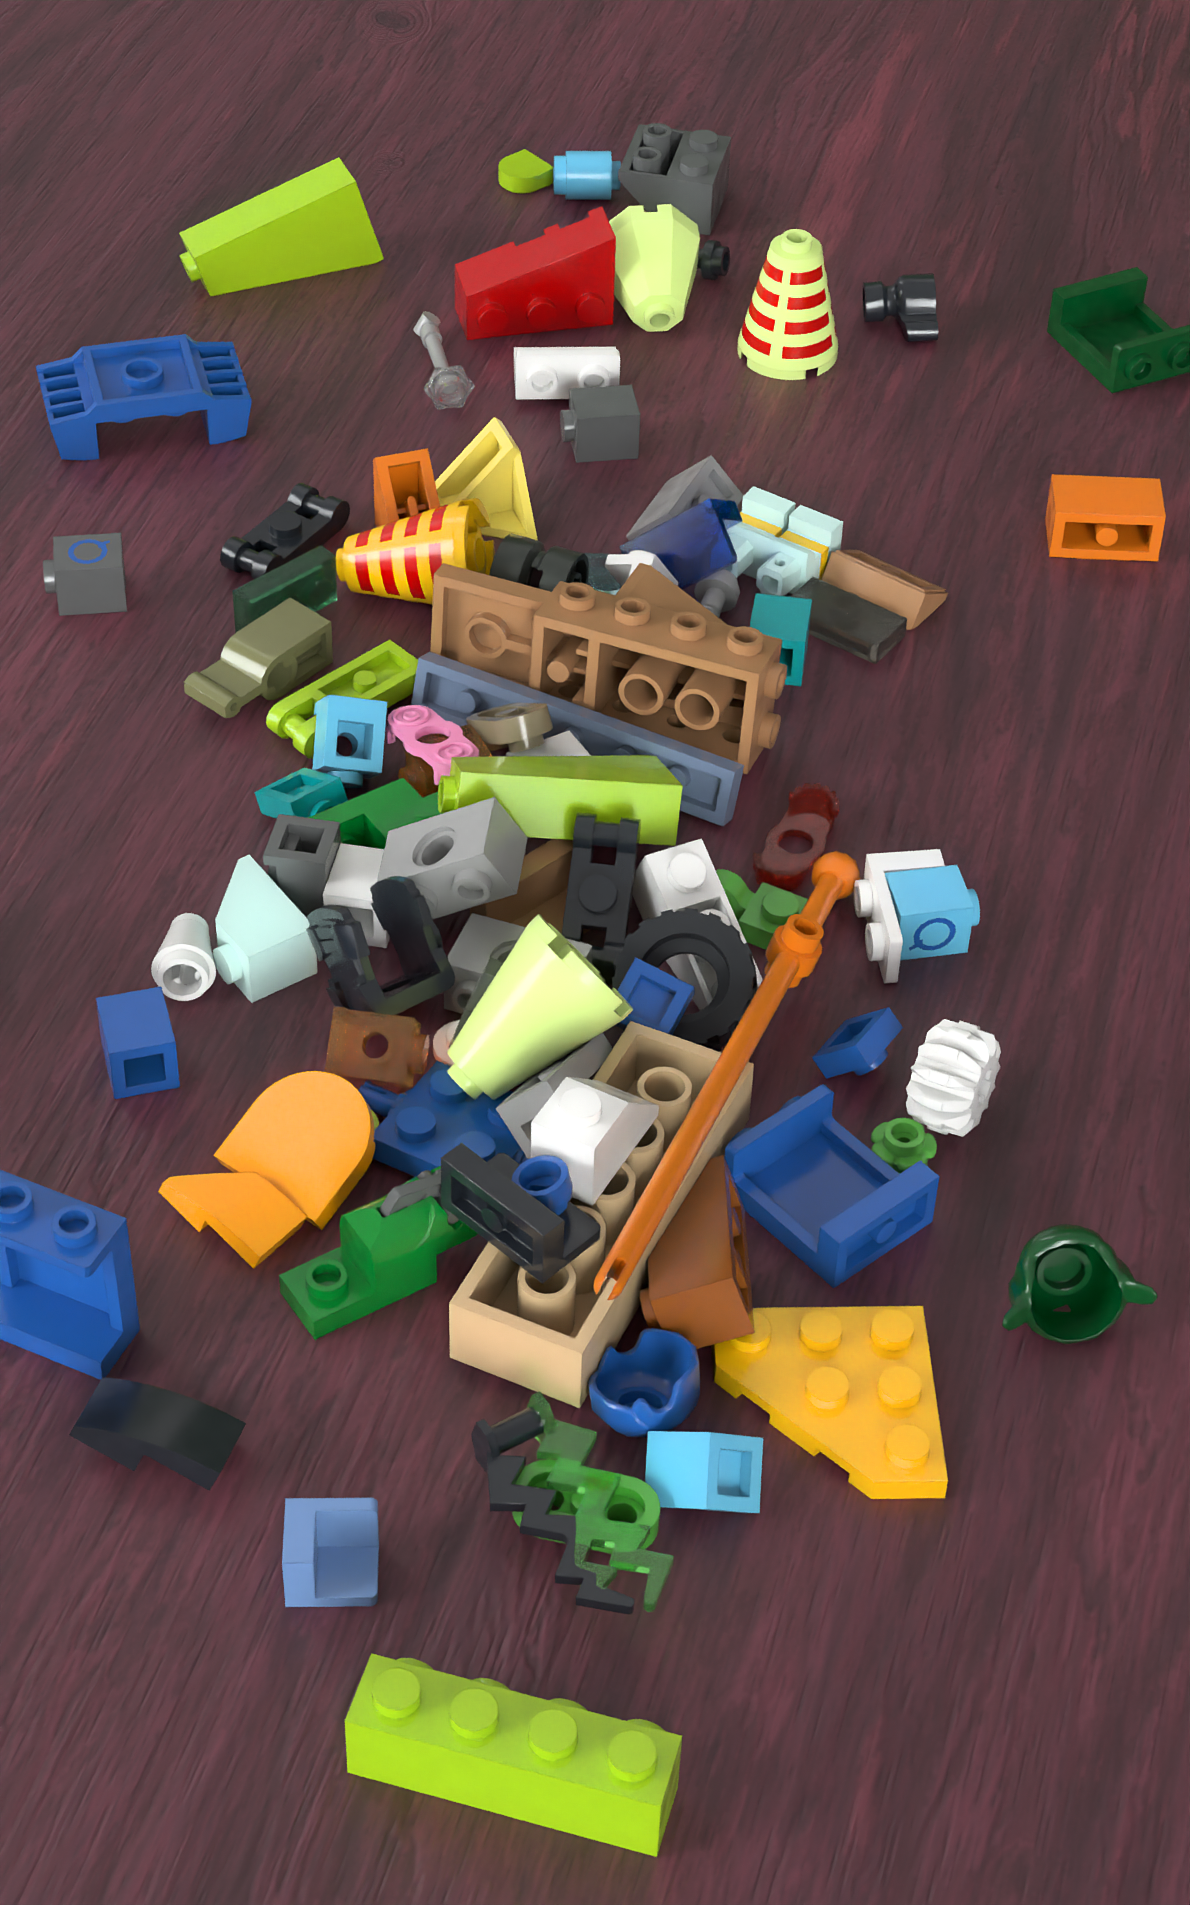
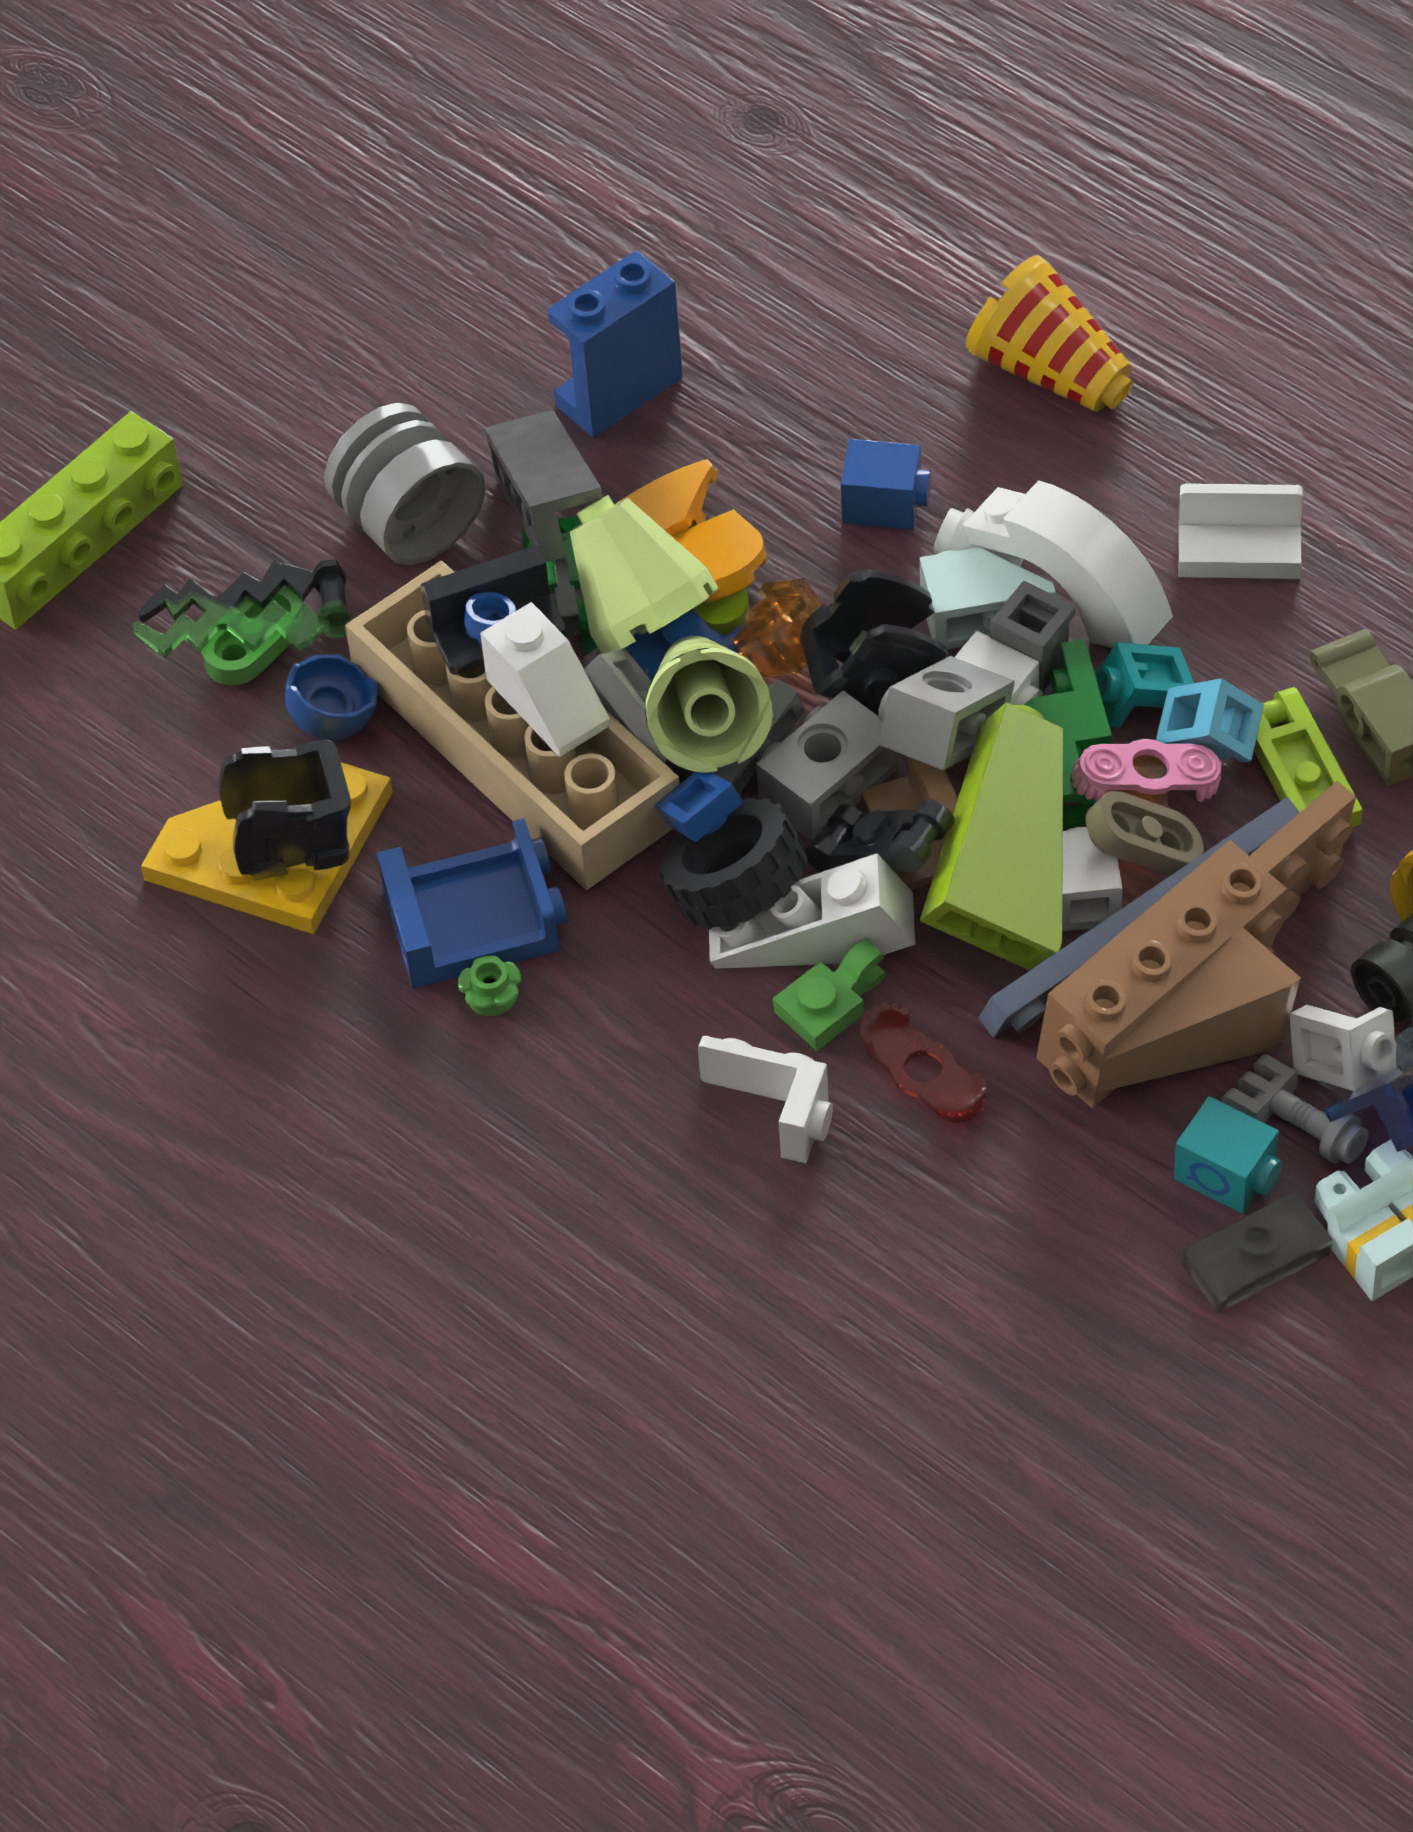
camera: 120 degrees right, 10 degrees up
black slope [69,1377,246,1491] -> none
medium blue panel [282,1498,379,1607] -> none
orange bar [593,851,860,1300] -> none
dark orange slope [640,1155,755,1349] -> none
medium azure panel [645,1431,763,1513] -> none
blue plate [812,1007,903,1078] -> none
medium nougat slope [820,550,948,630] -> none
medium azure brick [885,865,980,961] -> none
white gear [906,1019,1001,1137] -> none
dark green hair [1002,1224,1158,1344] -> none
orange brick [1045,474,1166,561] -> none
none -> black piece [218,739,351,881]
none -> light grey wheel [323,403,486,565]
none -> dark grey panel [484,410,603,562]
none -> yellowish green cone [570,495,719,653]
none -> white arch [962,480,1173,648]
none -> white panel [1178,484,1303,579]

